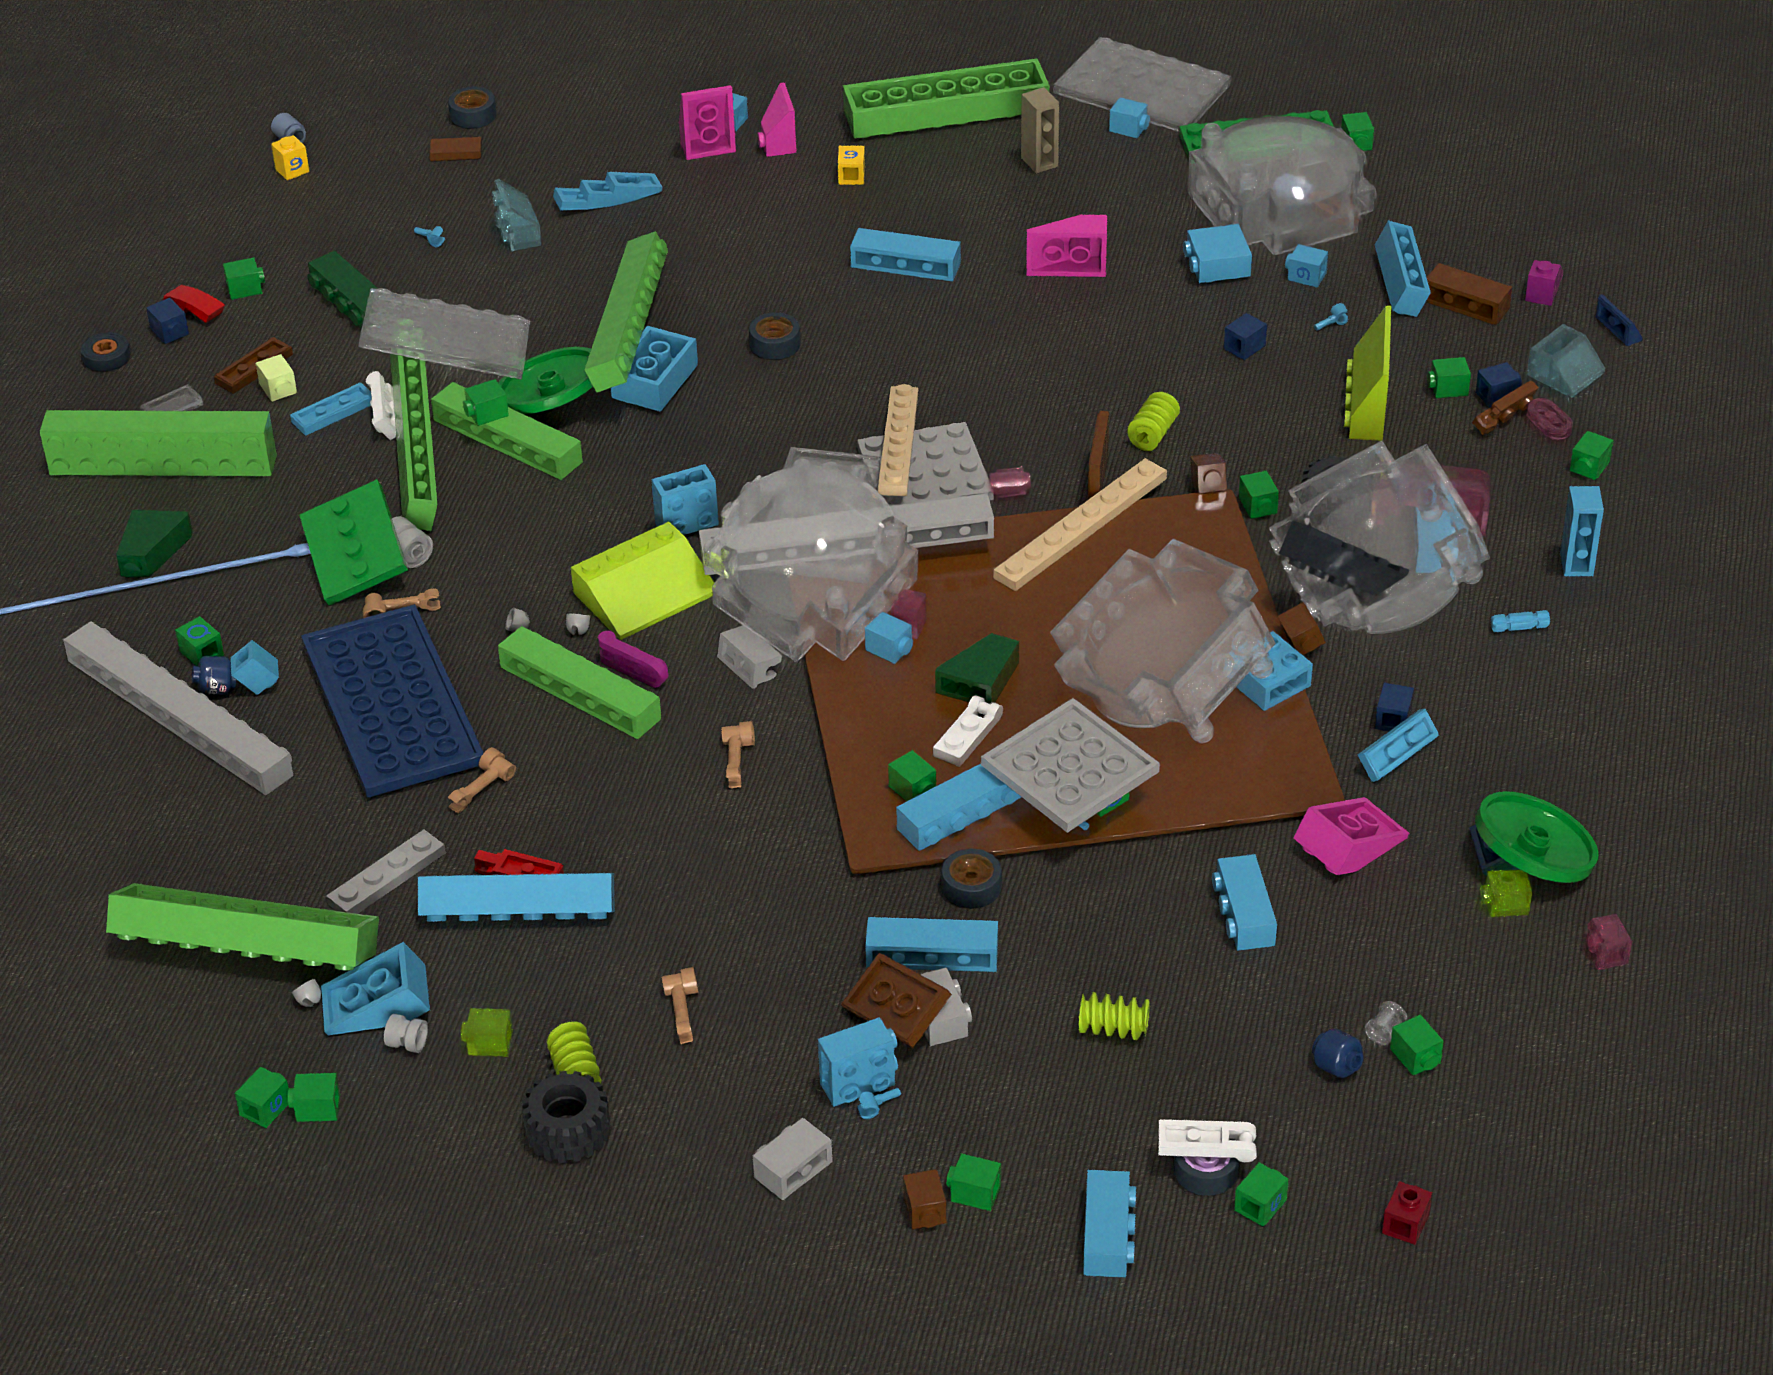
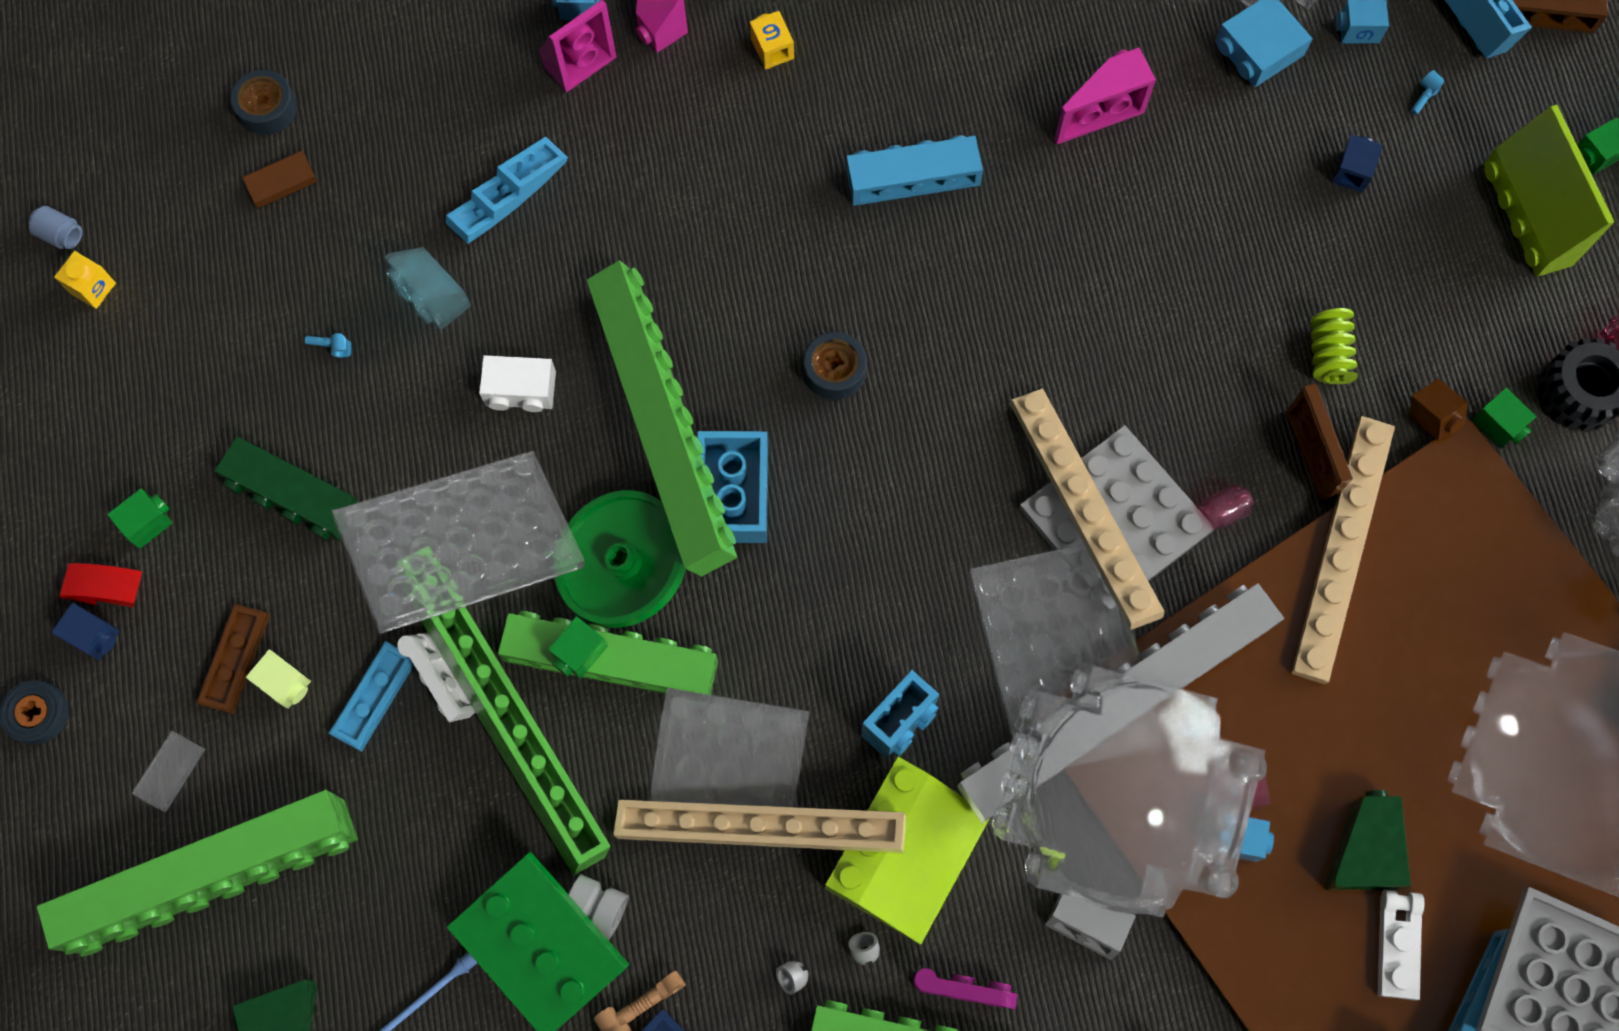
camera: 25 degrees left, 30 degrees up
none -> white brick [479,356,556,412]
none -> tan plate [614,800,906,853]
none -> clear slope [650,688,810,808]

